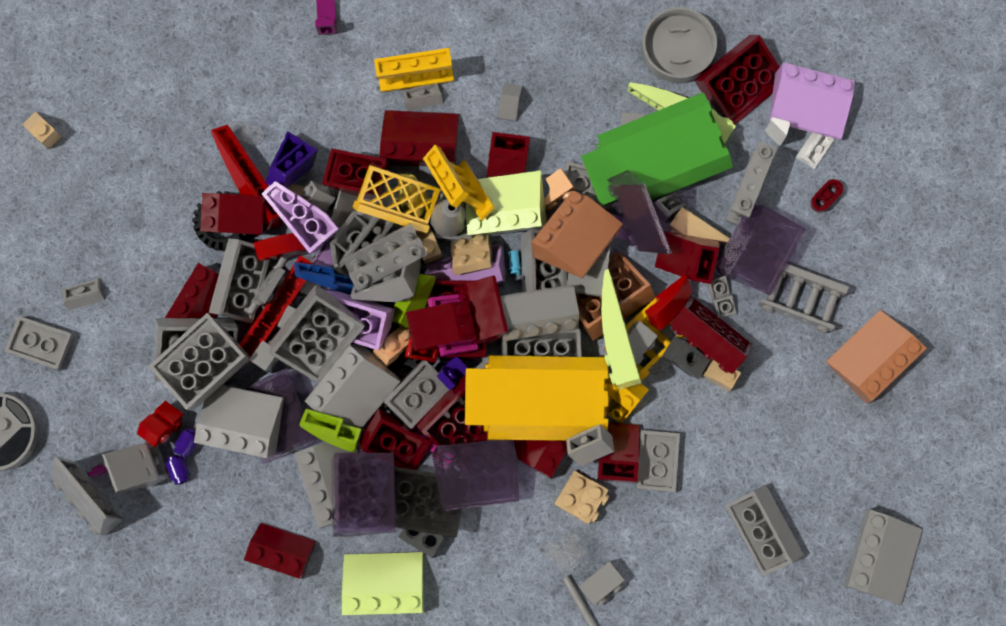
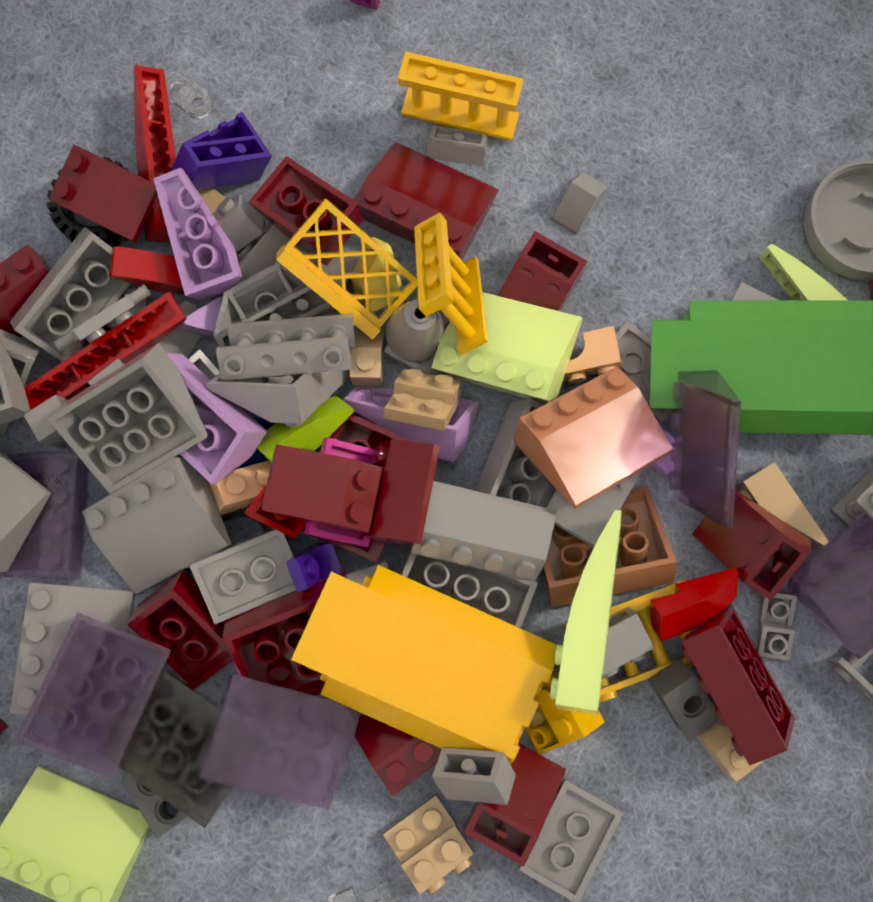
camera: 25 degrees right, 0 degrees up
blue slope [294,262,354,295] -> none
lime slope [300,409,362,453] -> none
medium azure pin [508,250,522,276] -> none
light grey slope [652,191,687,223] -> none

